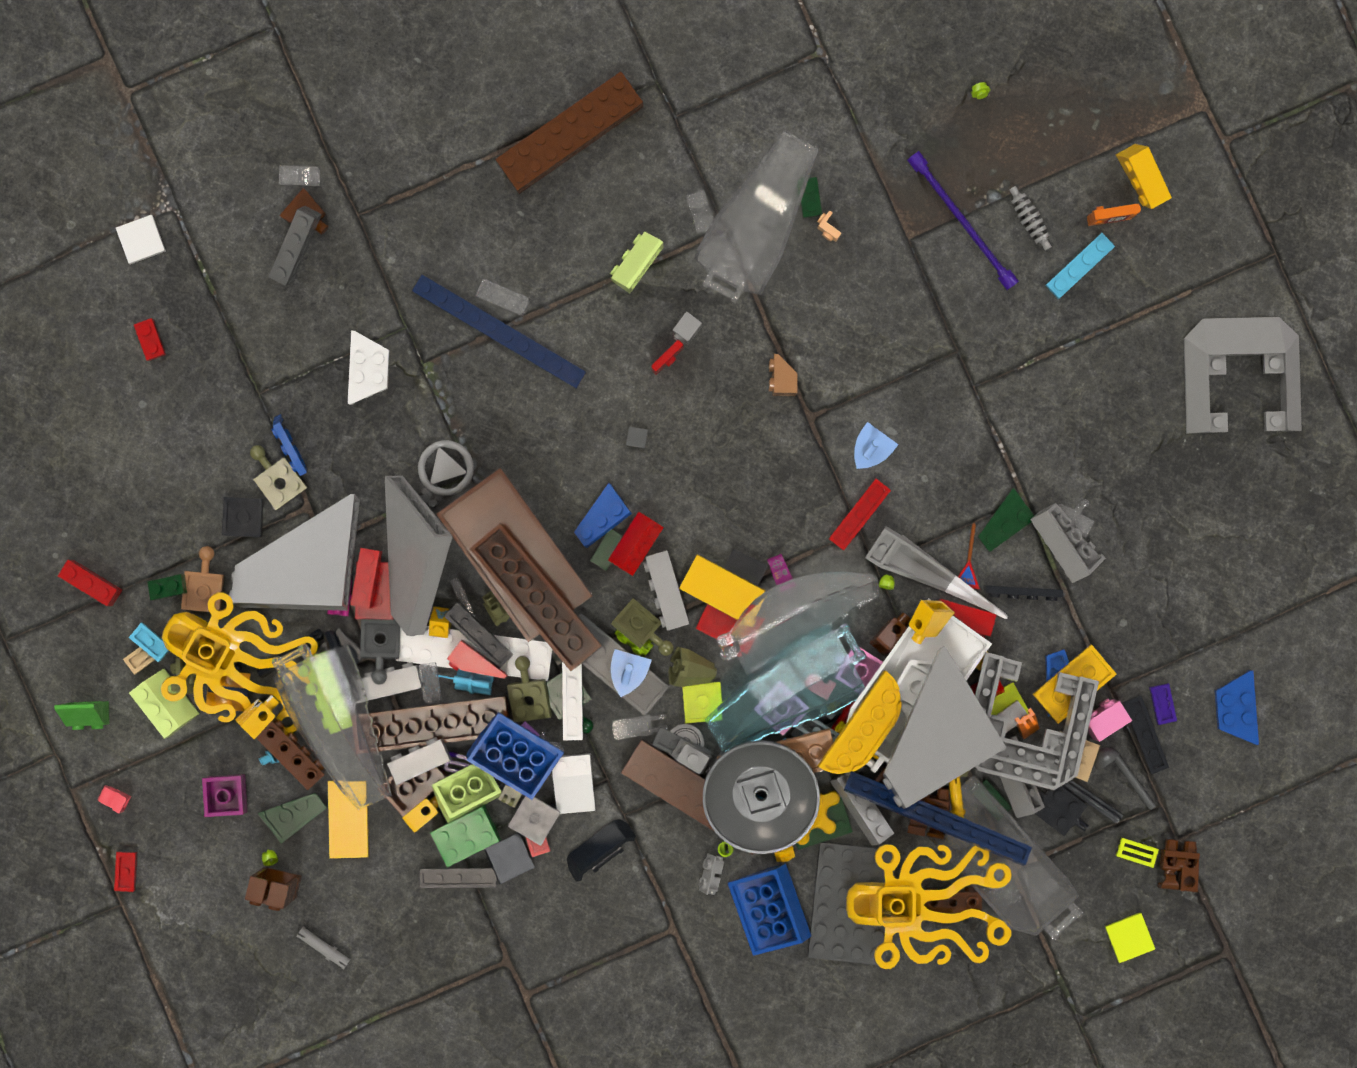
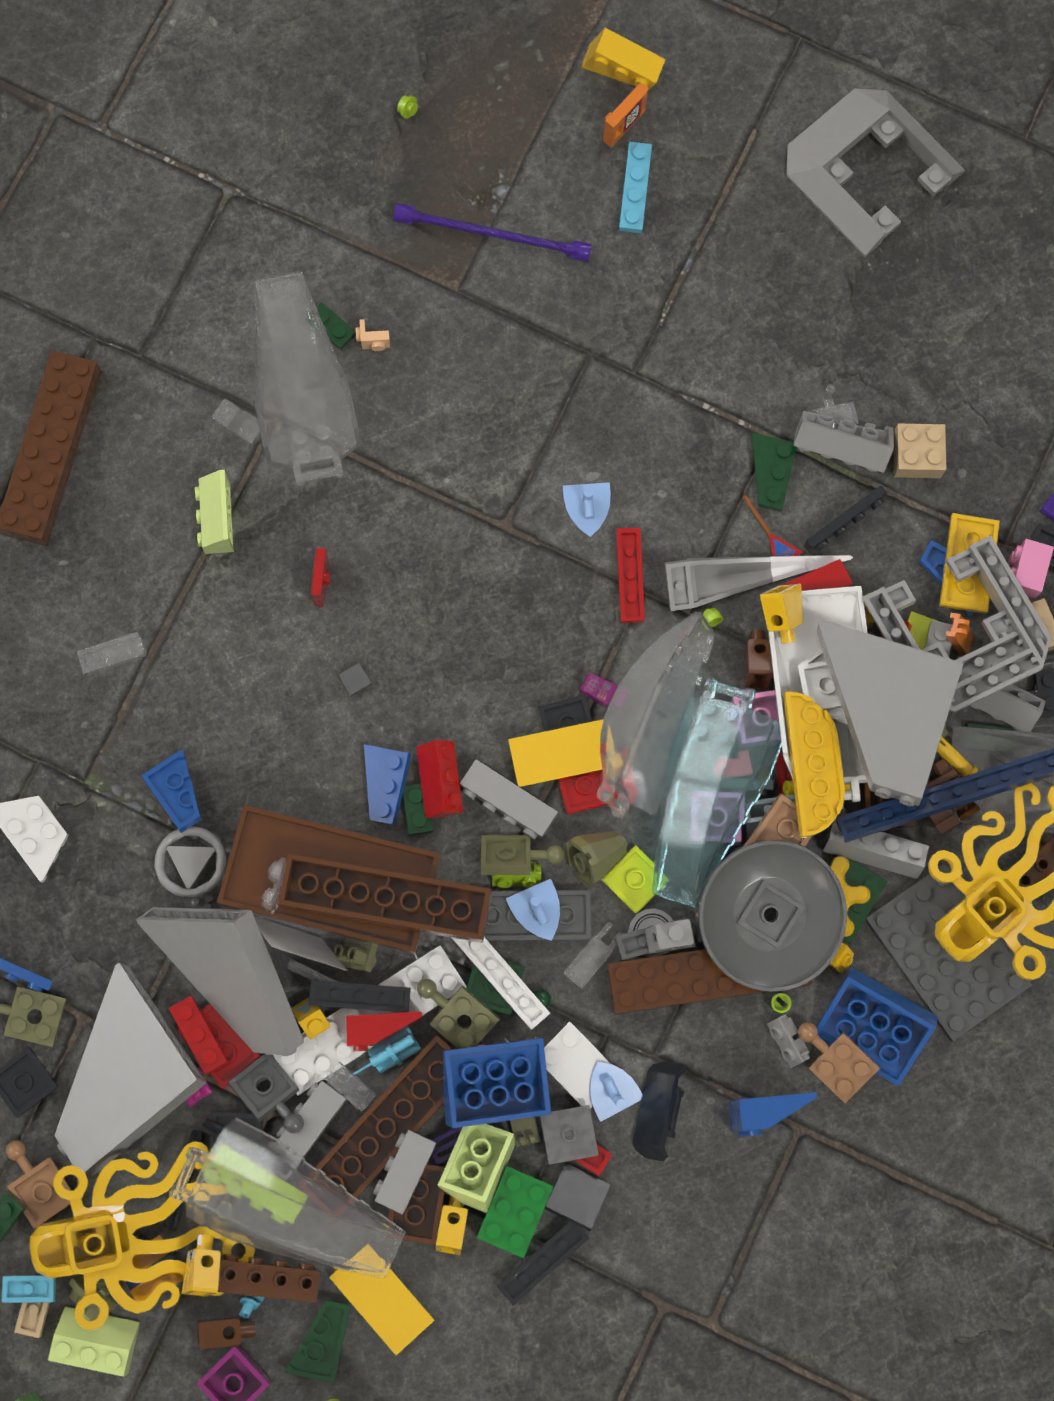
camera: 45 degrees left, 10 degrees down
dark blue plate [412,275,586,389] -> none
light grey brick [673,311,702,345] -> none
medium nougat slope [769,354,797,396] -> none
light grey piece [1009,186,1052,251] -> none
none -> blue wing [141,749,202,833]
none -> reddish brown torso [196,1317,256,1350]
none -> white sticker [254,916,348,971]
none -> clear slope [261,857,287,915]
none -> light blue shield [590,1061,643,1122]
none -> blue slope [729,1093,817,1137]
none -> medium nougat plate [798,1022,880,1103]
none -> tan brick [893,424,946,478]

